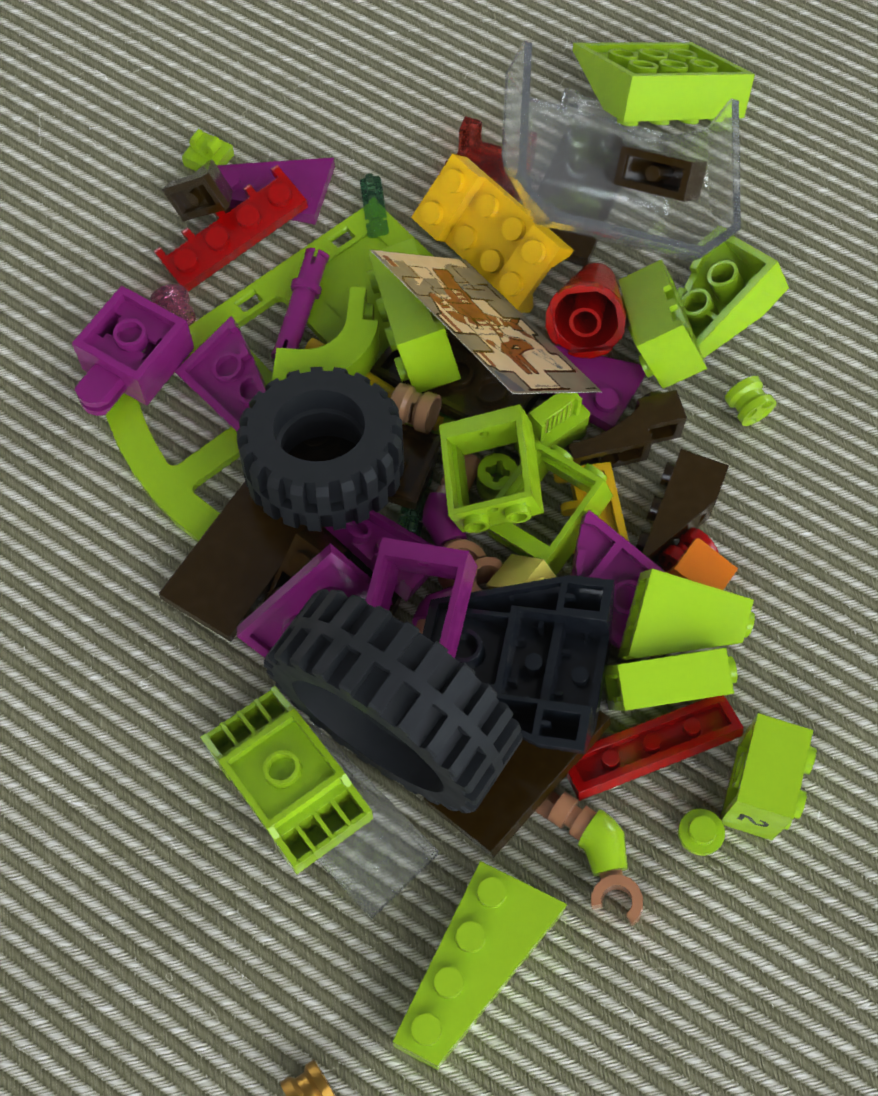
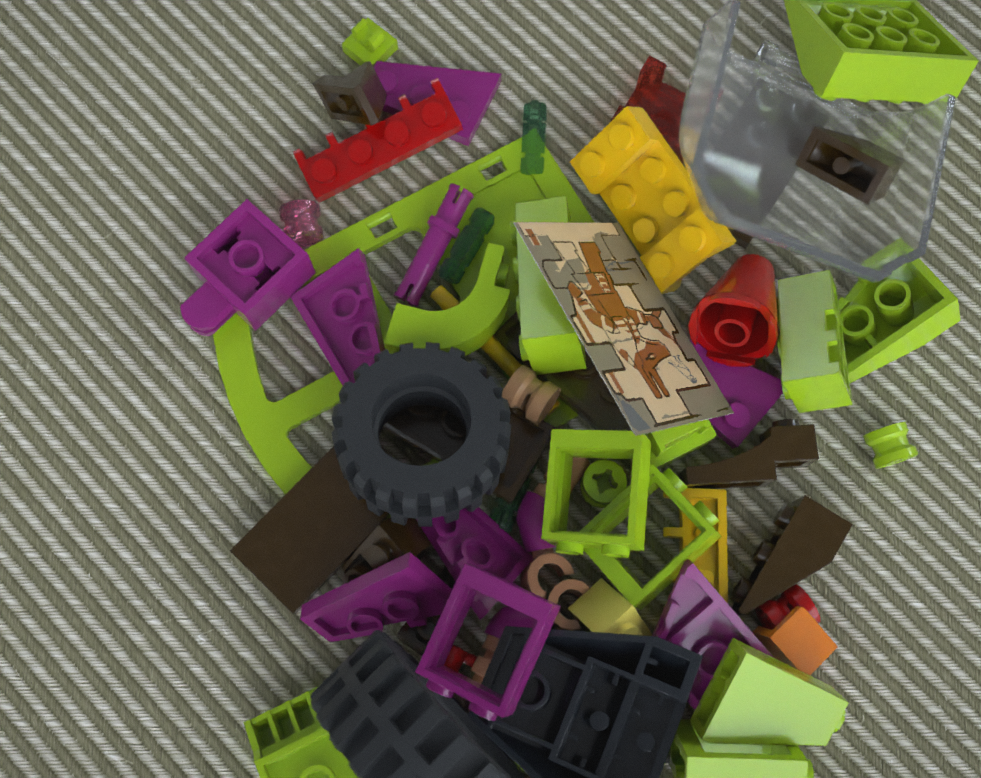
camera: 10 degrees right, 10 degrees up
none -> clear green axle [439,207,495,285]

